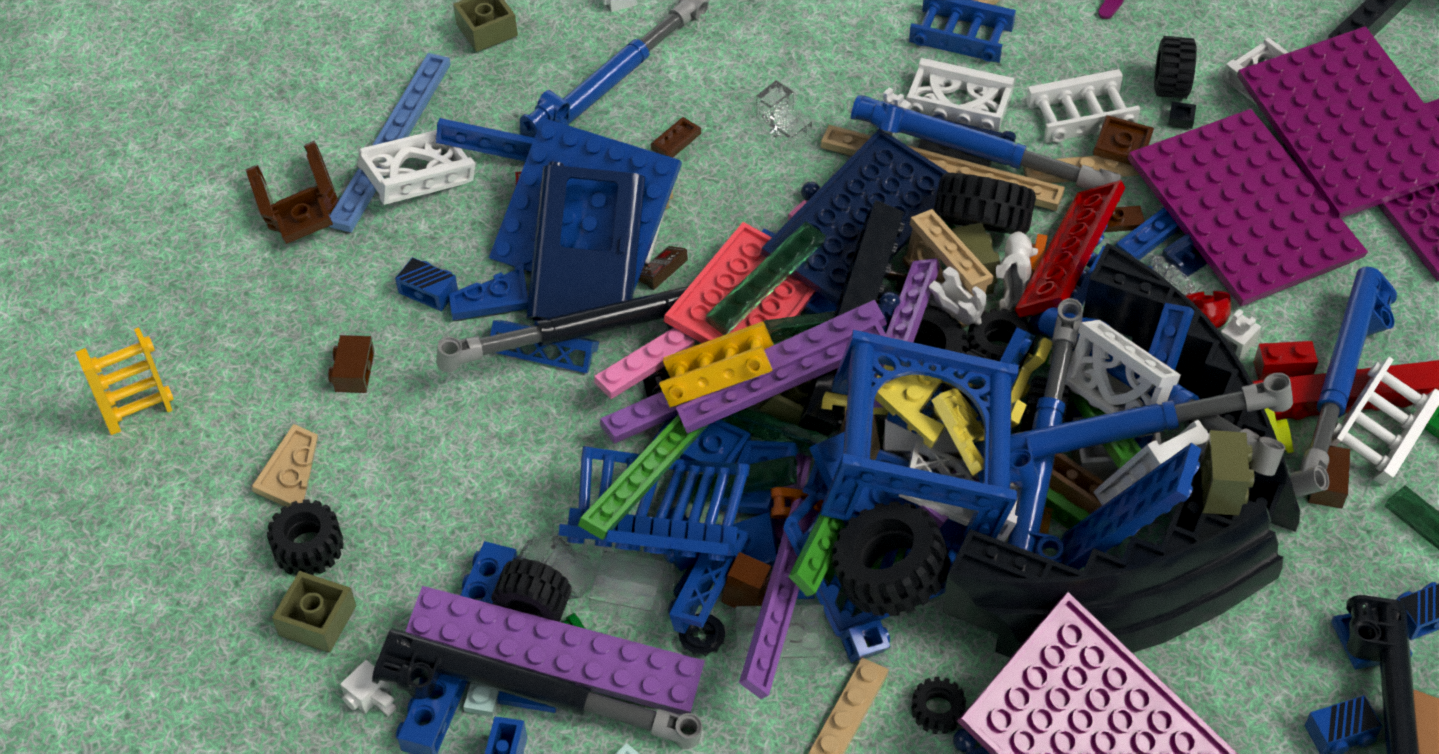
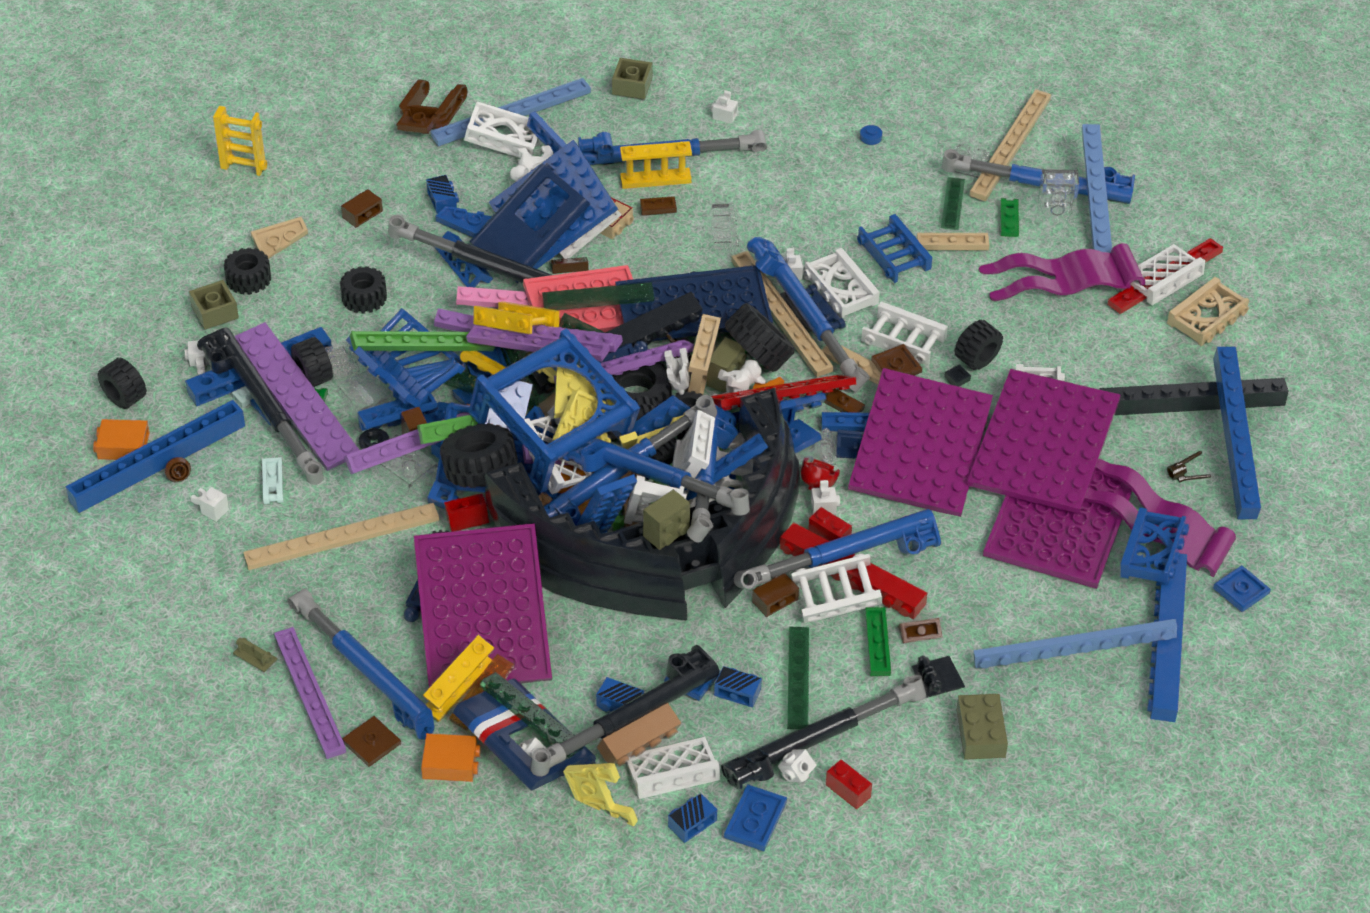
camera: 40 degrees right, 5 degrees down
neon yellow slope [1265,408,1294,453] -> none
none -> black tyre [340,266,387,314]
none -> red brick [444,493,489,532]
none -> yellow plate [460,350,506,376]
none -> white animal [510,145,553,181]
none -> yellow fence [620,141,692,189]

